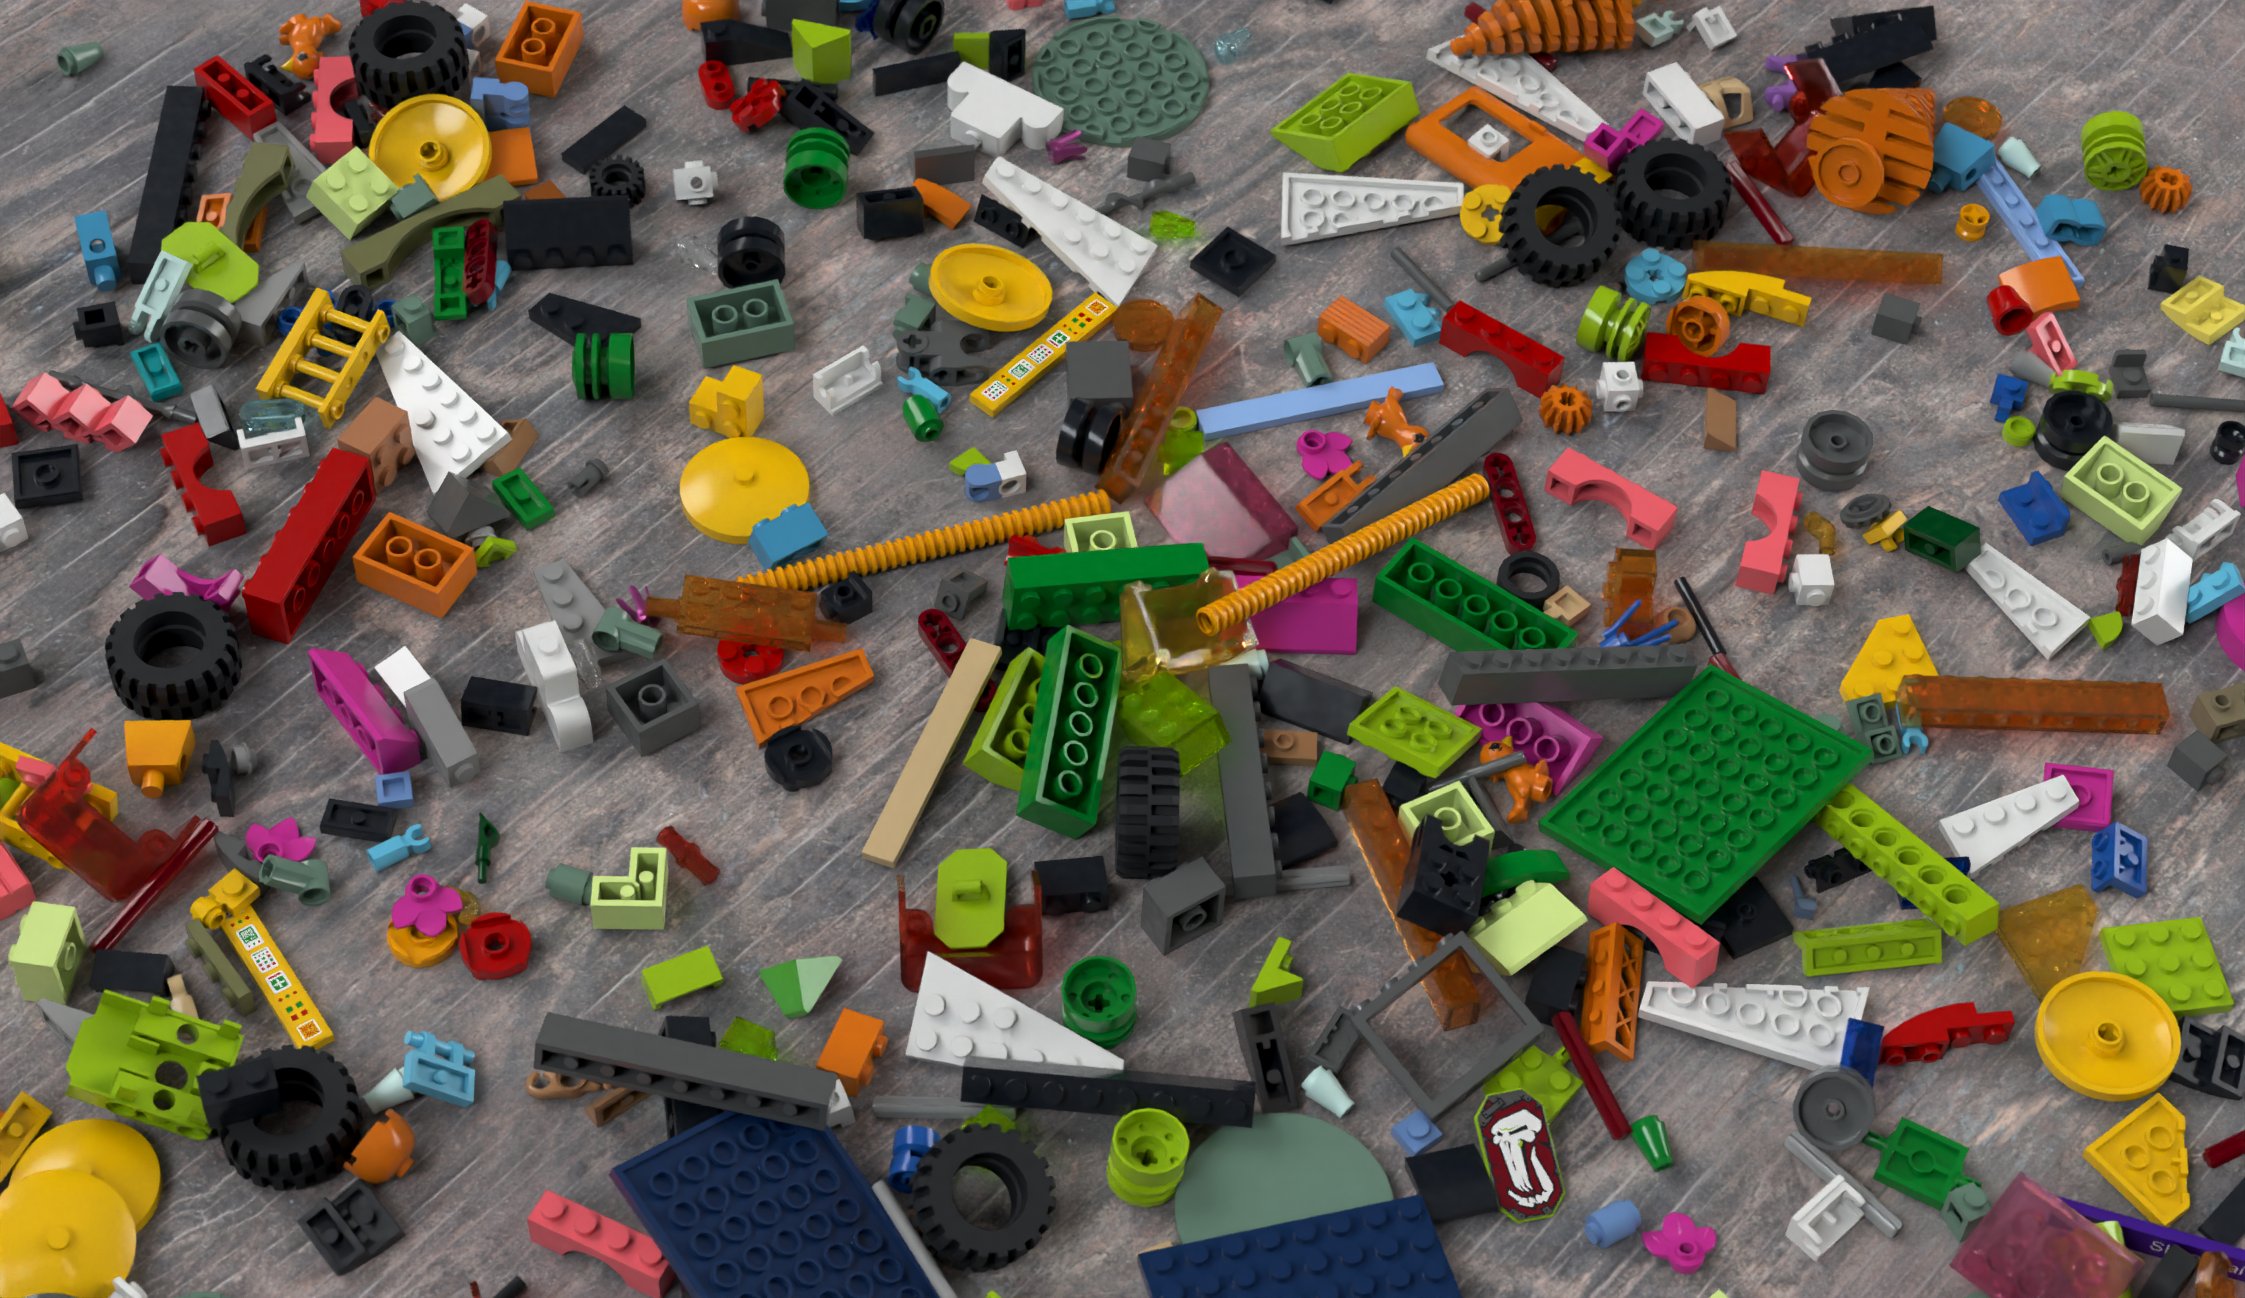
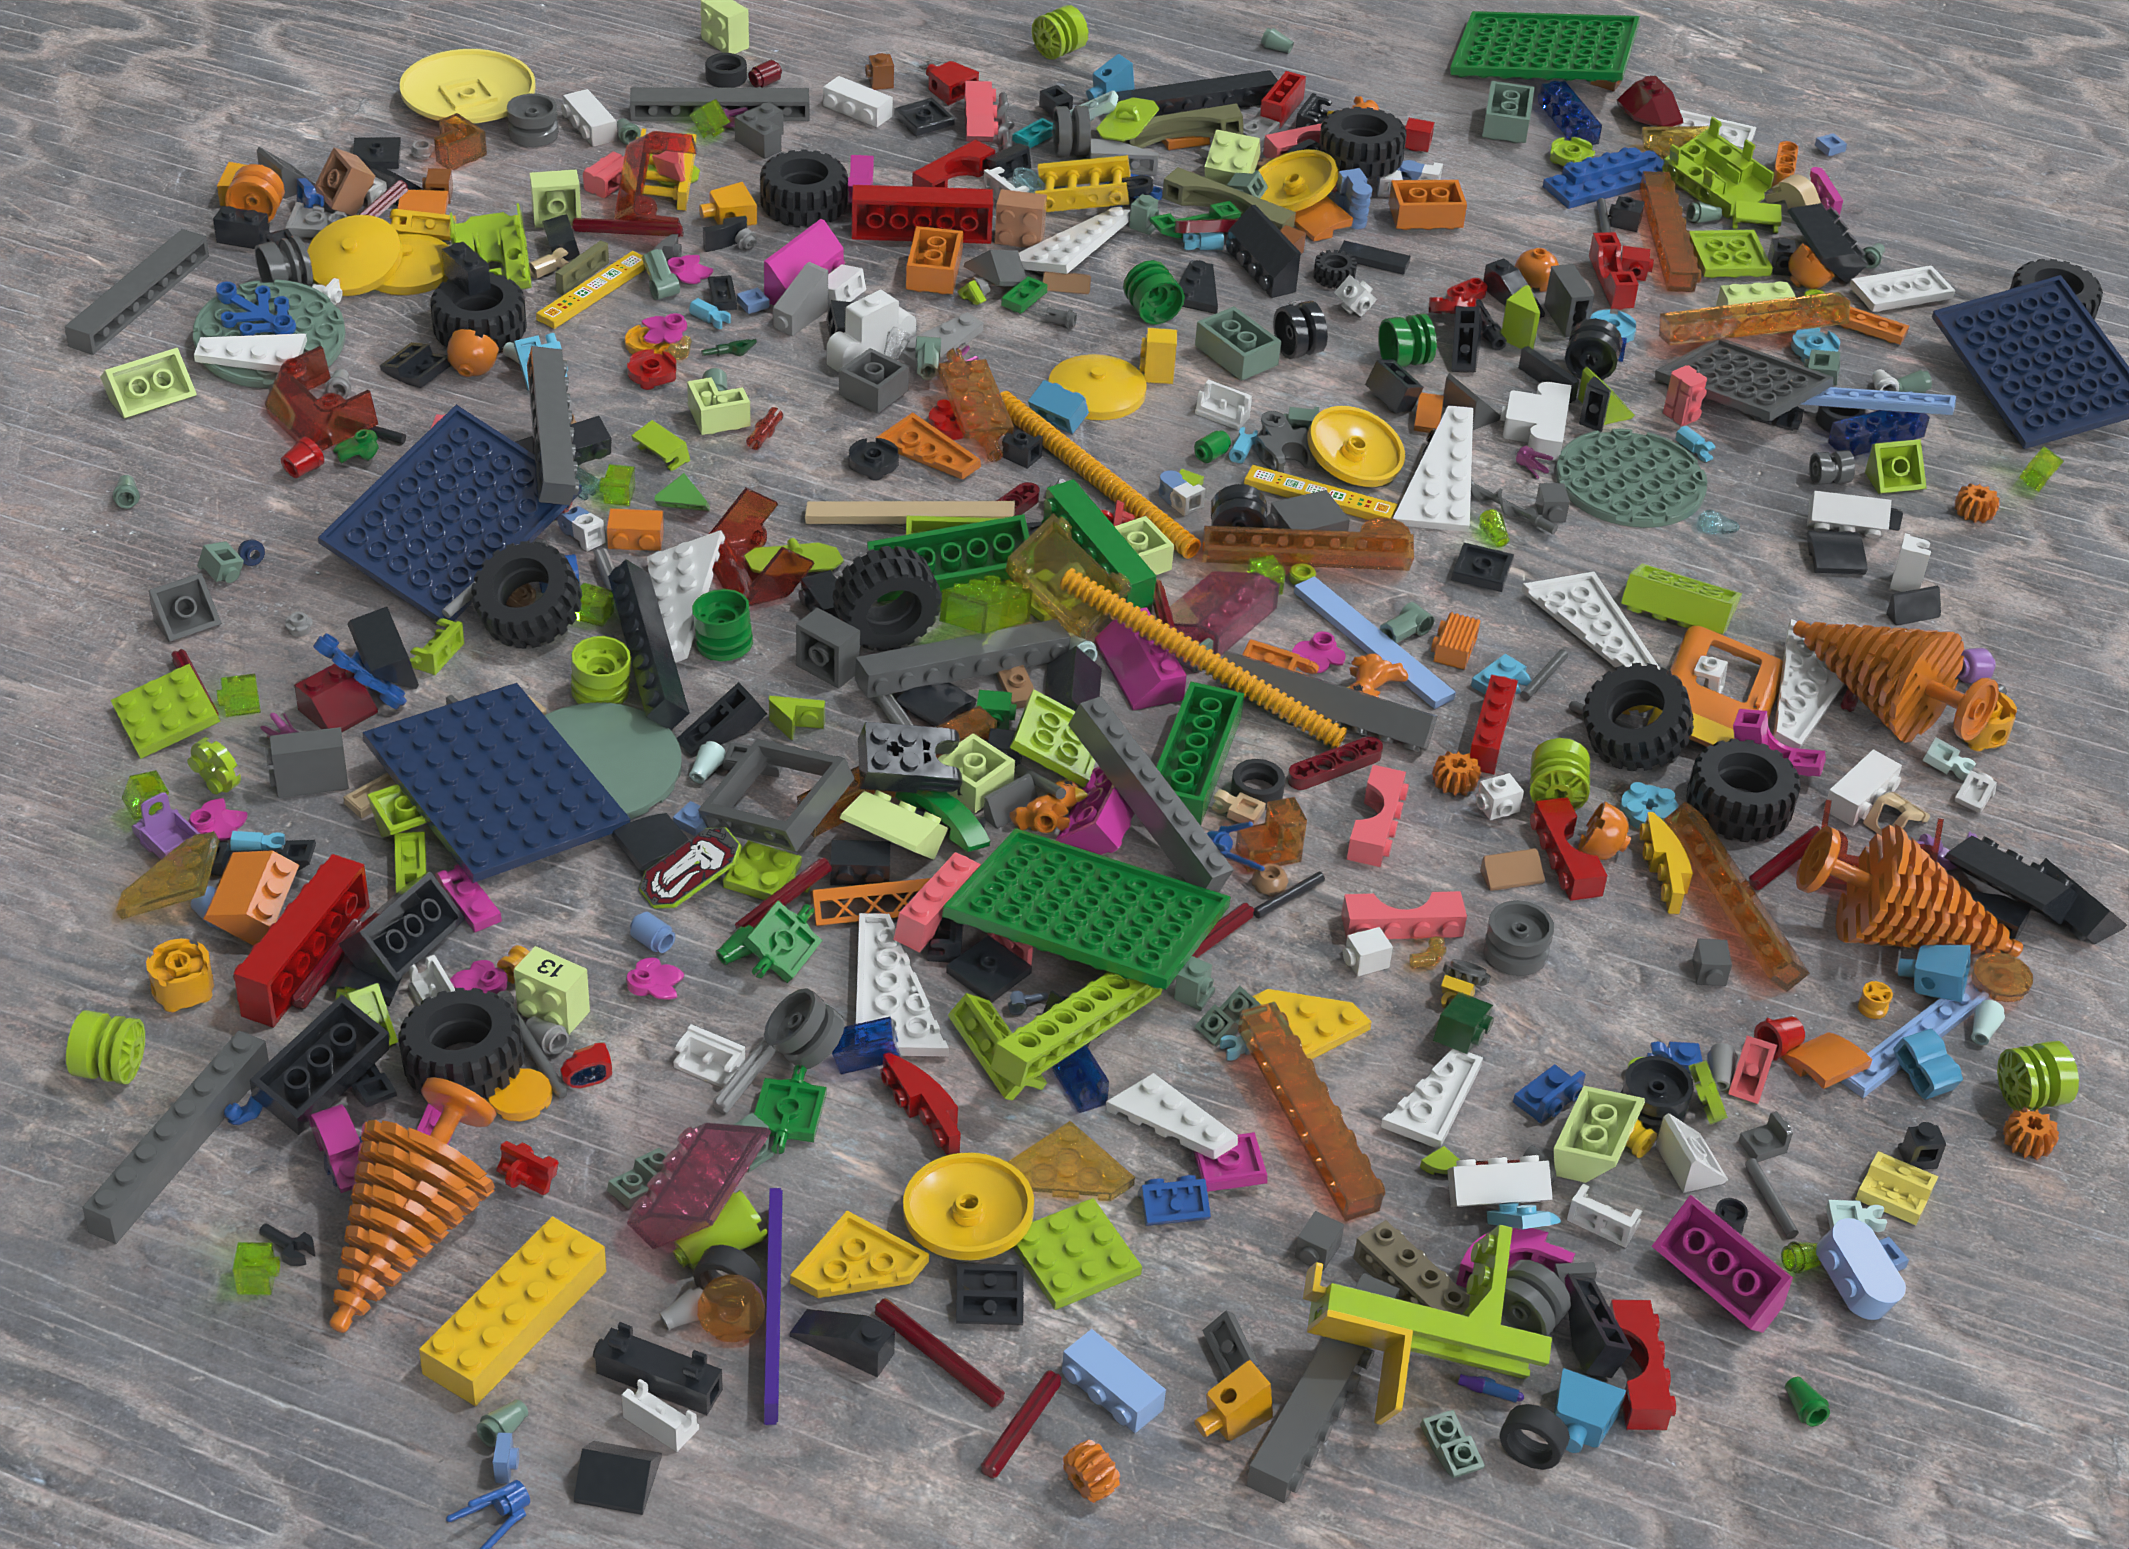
camera: 70 degrees right, 10 degrees down
yellow plate [190,868,261,930] -> none
none -> plate [742,901,823,983]

